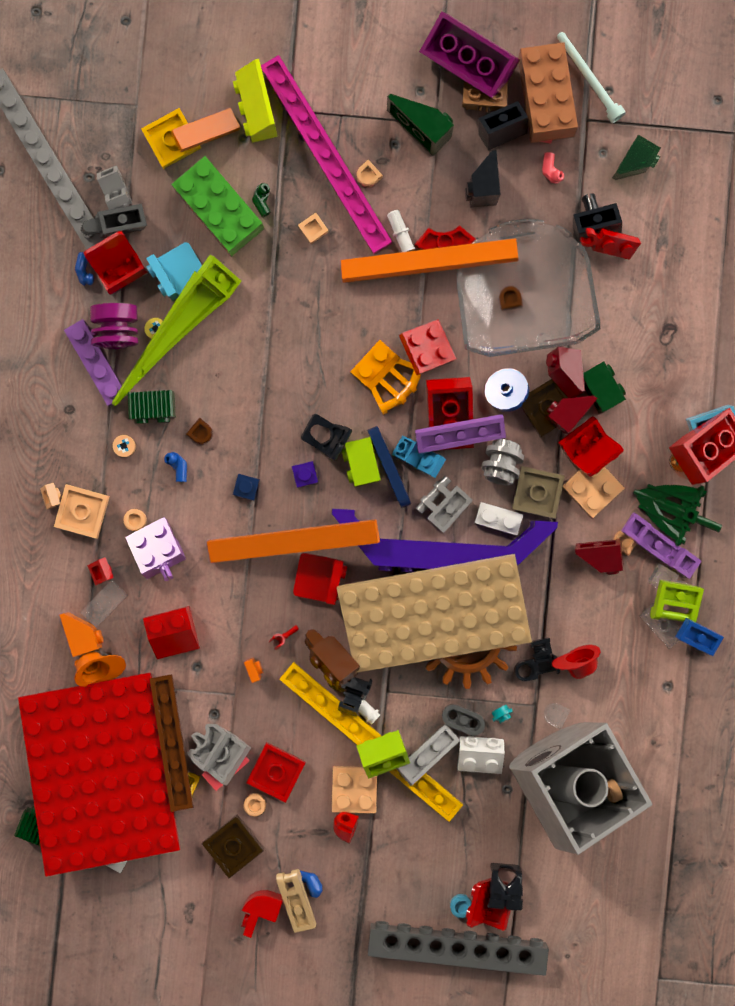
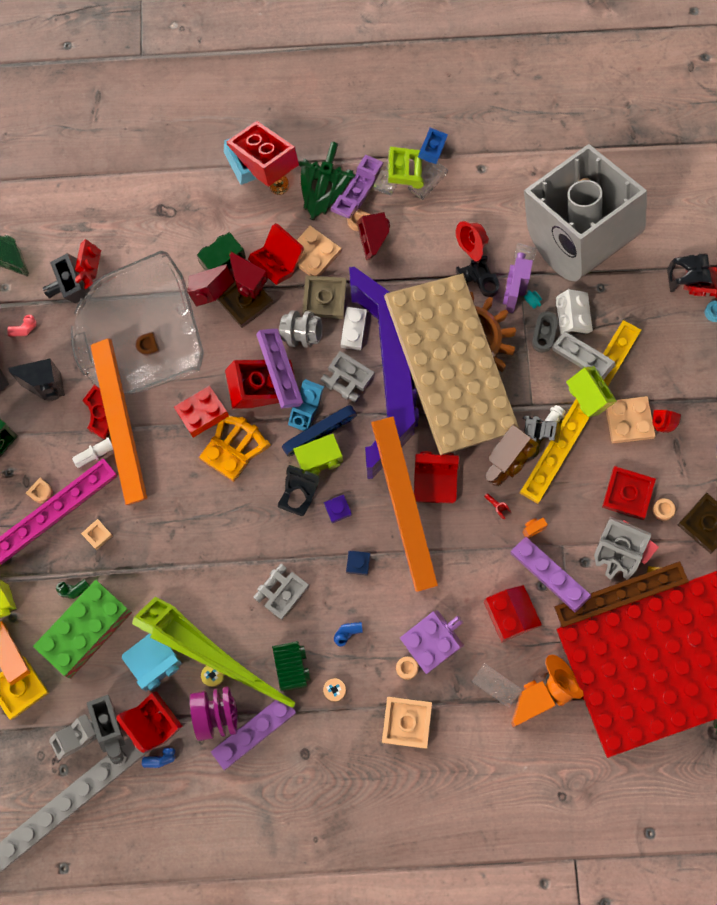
camera: 95 degrees left, 15 degrees down
light nougat plate [40,483,61,509] -> none
red plate [87,557,114,586] -> none
reddish brown tile [186,418,213,444] -> none
plate [485,368,529,412] -> none
none -> light grey plate [253,564,309,620]
none -> medium lavender plate [503,252,533,313]
none -> medium lavender plate [511,537,591,612]

